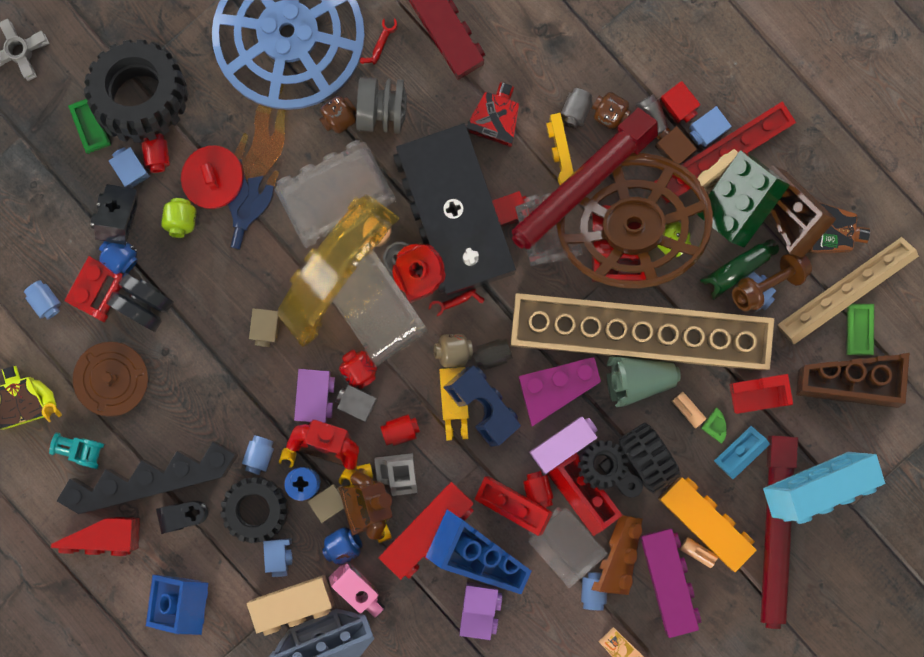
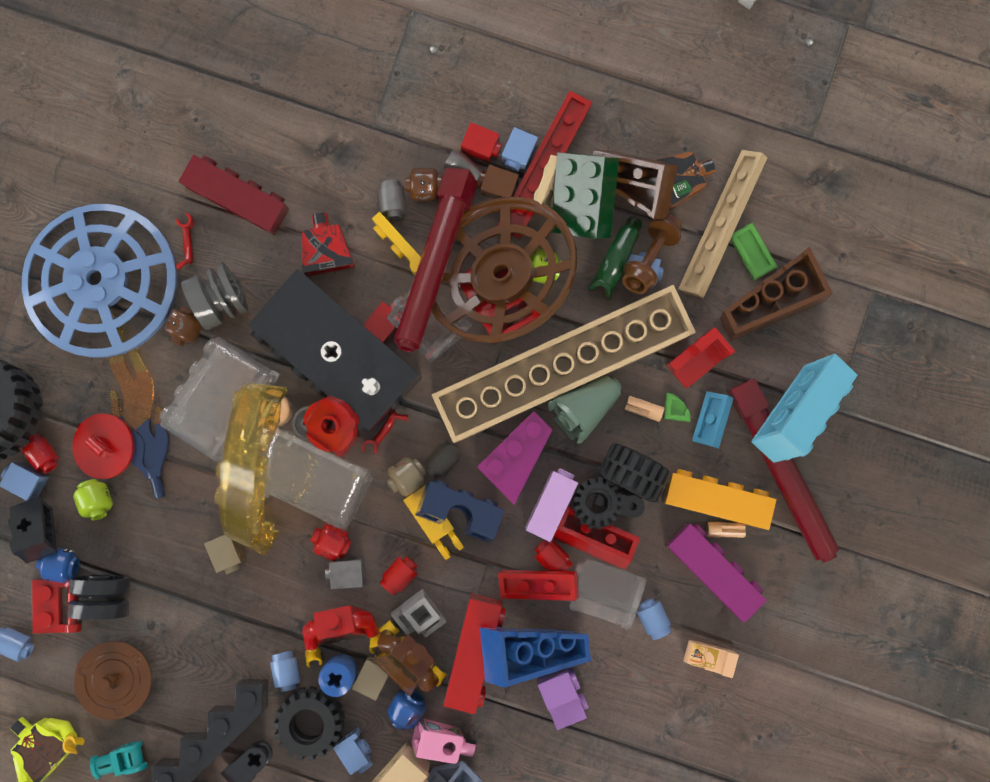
camera: 25 degrees left, 0 degrees up
medium lavender brick [294,369,335,423] -> none
dark orange wing [591,515,643,595] -> none

